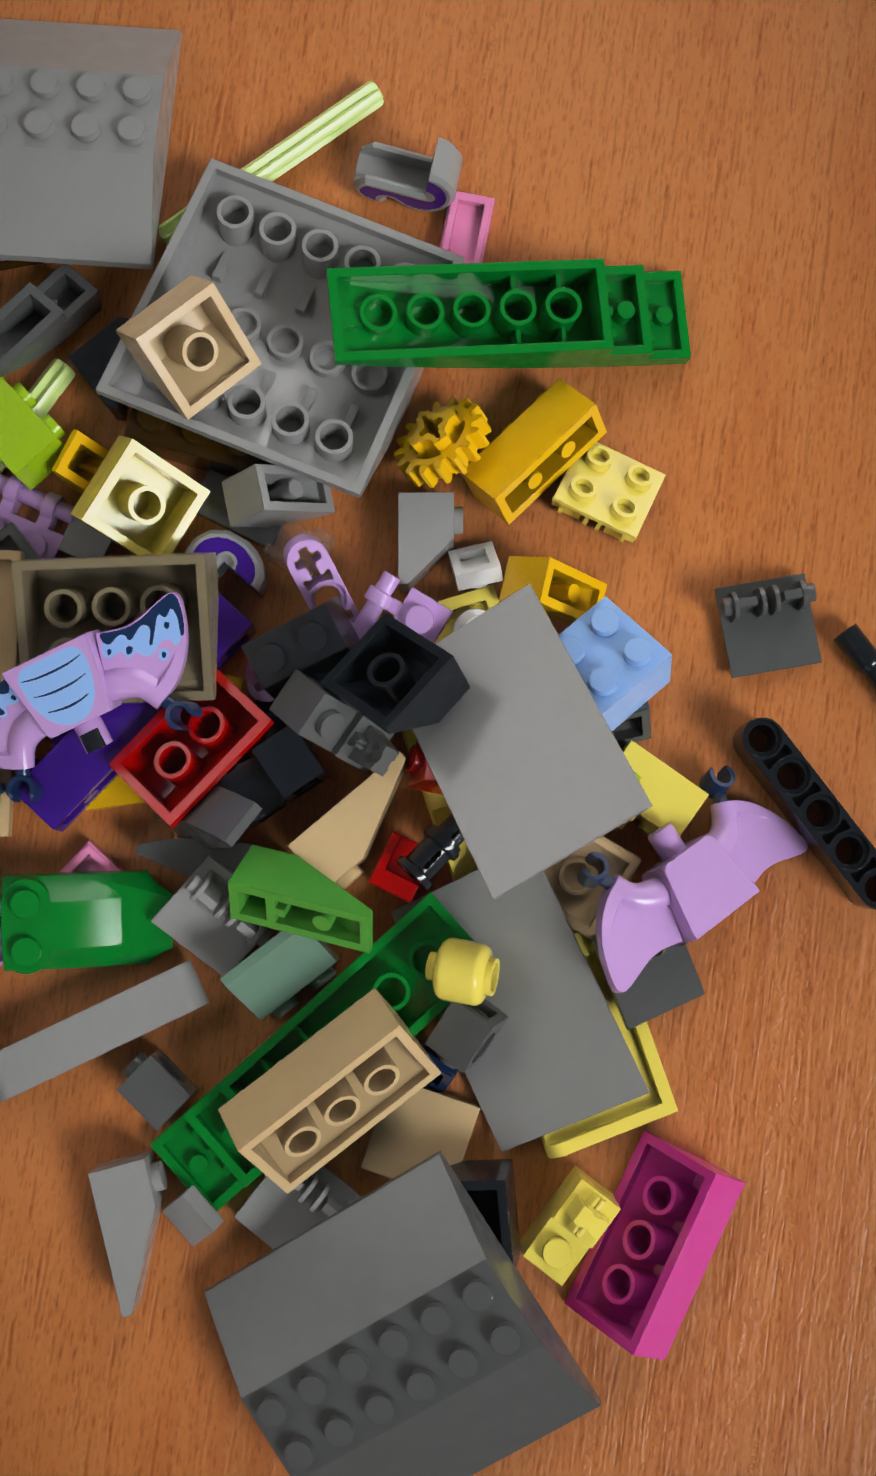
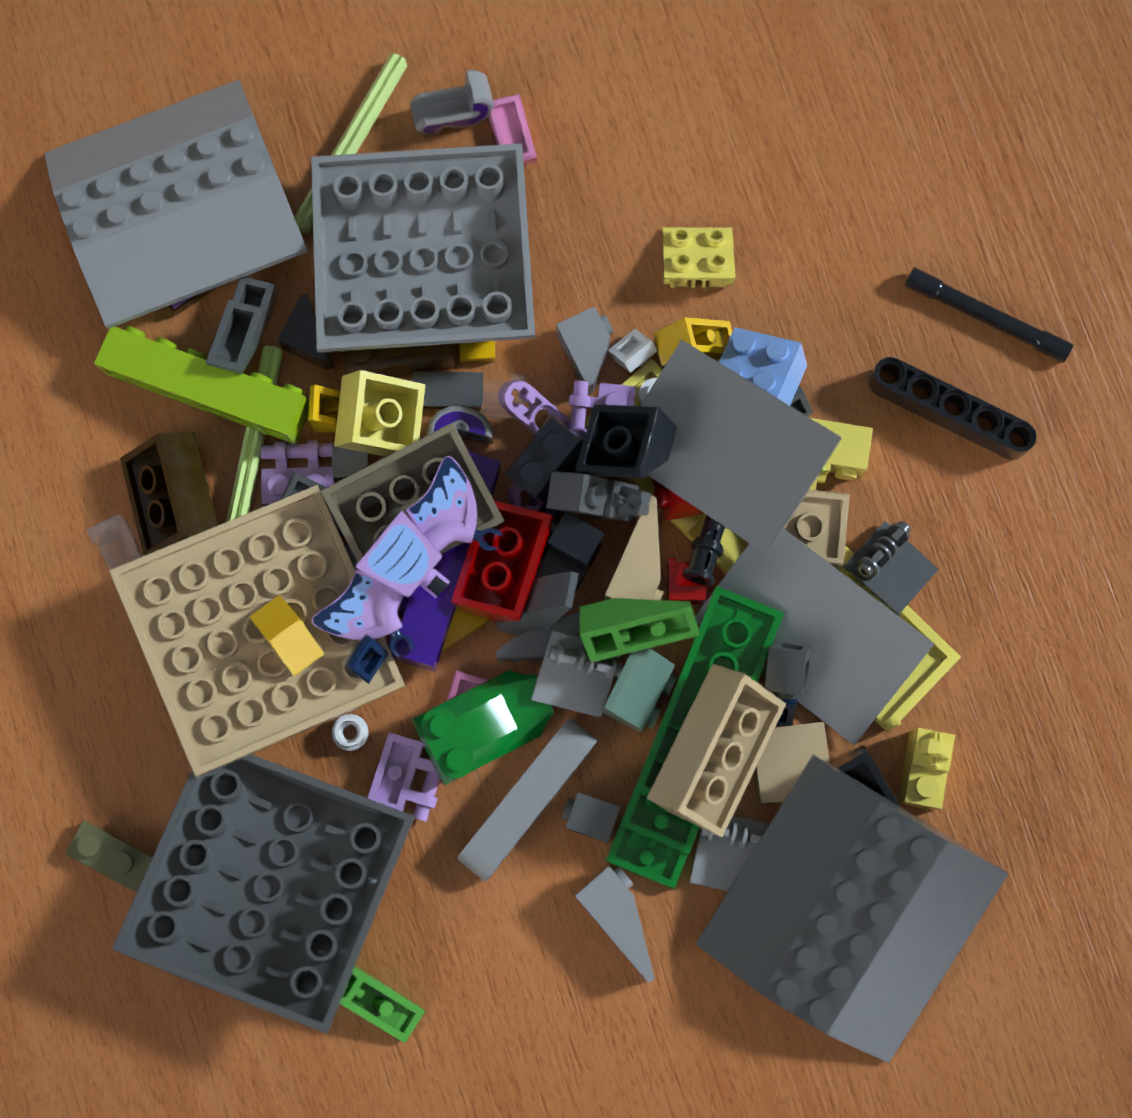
camera: 25 degrees left, 5 degrees down
tan slope [116,275,262,420] -> none
light grey tile [162,1185,224,1247] -> none
light grey slope [222,464,335,528] -> none
green slope [326,259,691,368] -> none
yellow gear [394,397,492,488] -> none
light yellow head [425,938,500,1006] -> none
yellow brick [462,378,607,525] -> none
dark pink slope [564,1130,745,1360] -> none
lavender torso [577,765,808,993] -> none
dark grey hinge [714,573,822,678] -> none

